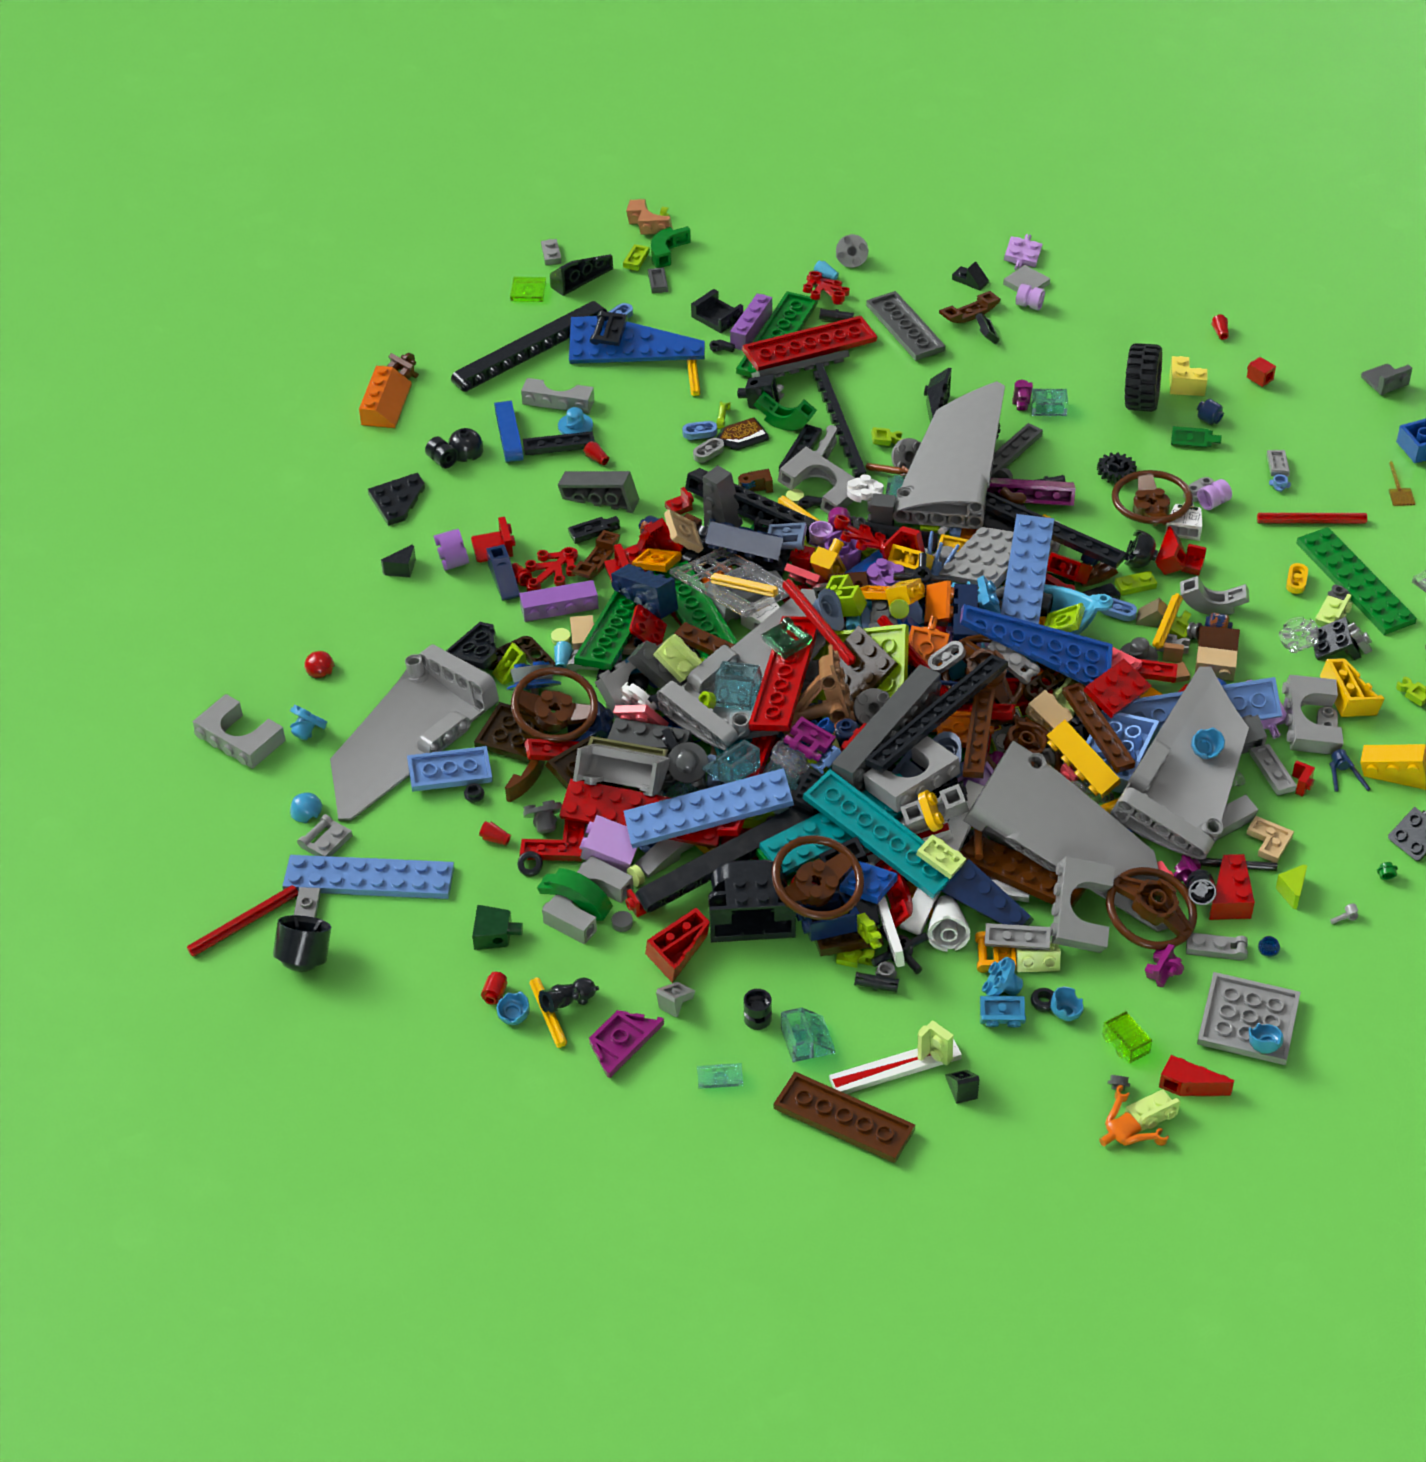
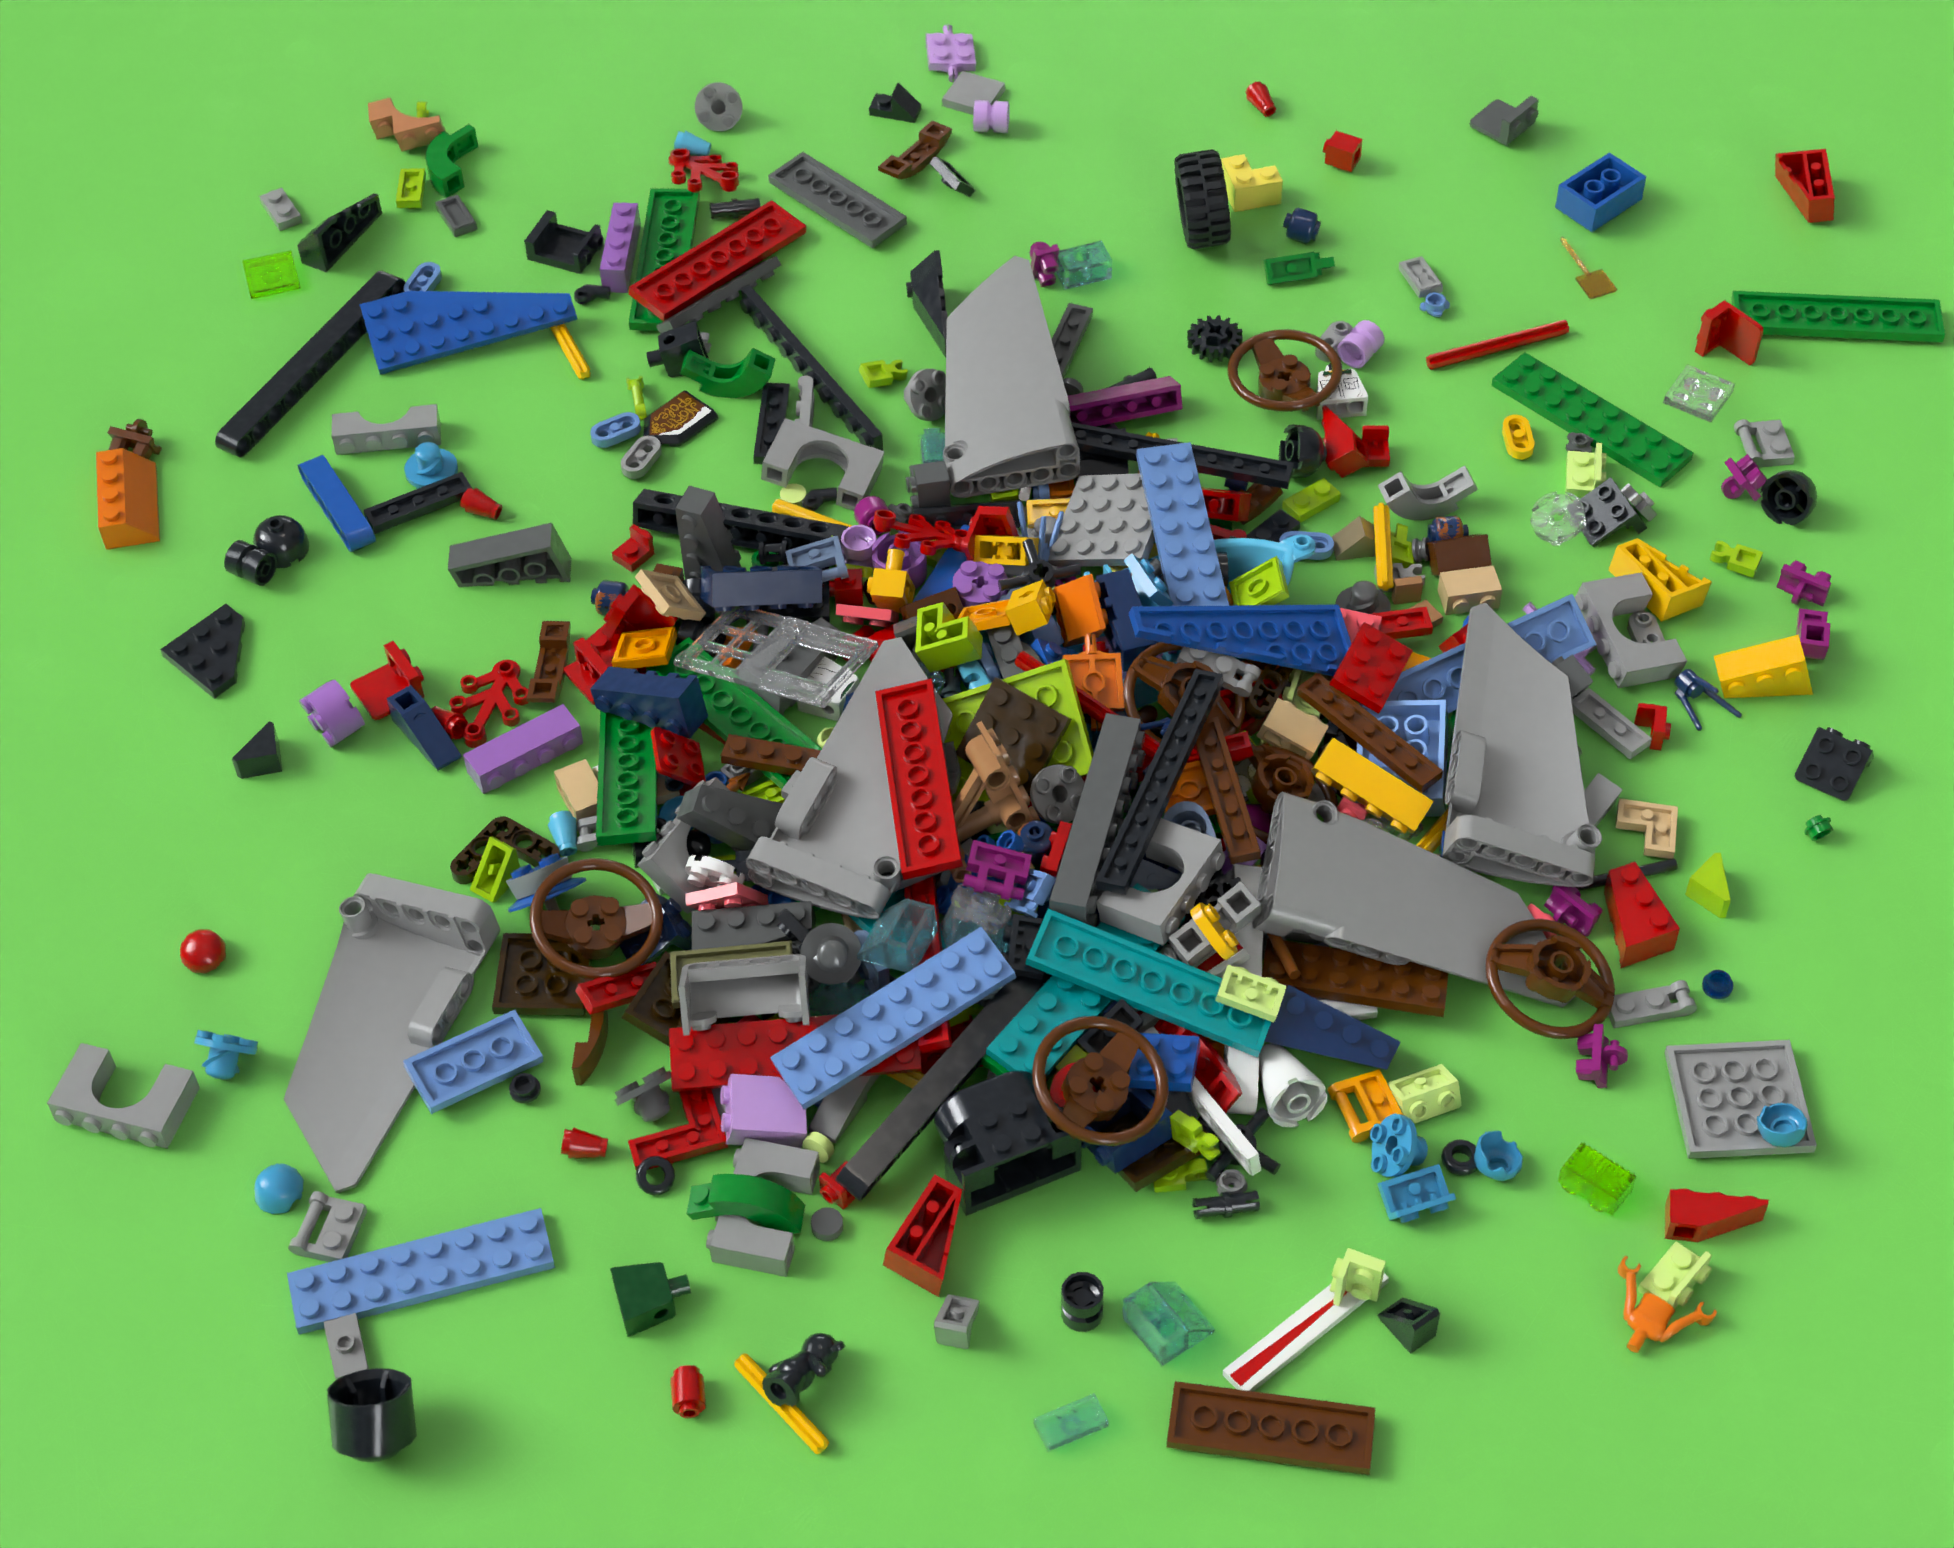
camera: 20 degrees left, 5 degrees up
red axle [187,885,298,956] -> none
black plate [446,622,497,670] -> none
dark azure hair [496,991,530,1025] -> none
yellowish green tile [551,628,571,645] -> none
black hinge [568,516,620,544] -> none
magenta wing [589,1010,664,1078] -> none
black plate [590,311,628,346] -> none
yellowish green bracket [653,634,702,683] -> none
lime tile [699,691,716,709] -> none
yellow axle [711,573,778,598] -> none
clear light blue slope [714,661,763,711] -> none
reddish brown leg [738,469,773,493] -> none
clear green plate [761,617,813,659] -> none
red axle [782,579,856,666] -> none
sand blue piece [813,588,844,631] -> none
white plate [847,475,884,503] -> none
dark orange piece [866,463,909,477] -> none
lime tile [889,599,909,619] -> none
light grey plate [928,641,966,673] -> none
light grey plate [985,923,1051,950] -> none
reddish brown arm [999,486,1026,505] -> none
light grey arch [1050,856,1115,953] -> none
dark grey plate [1107,1075,1130,1091] -> none
black wheel [1187,869,1216,905] -> none
dark azure hair [1191,727,1225,759] -> none
light grey hand [1330,903,1358,924] -> none

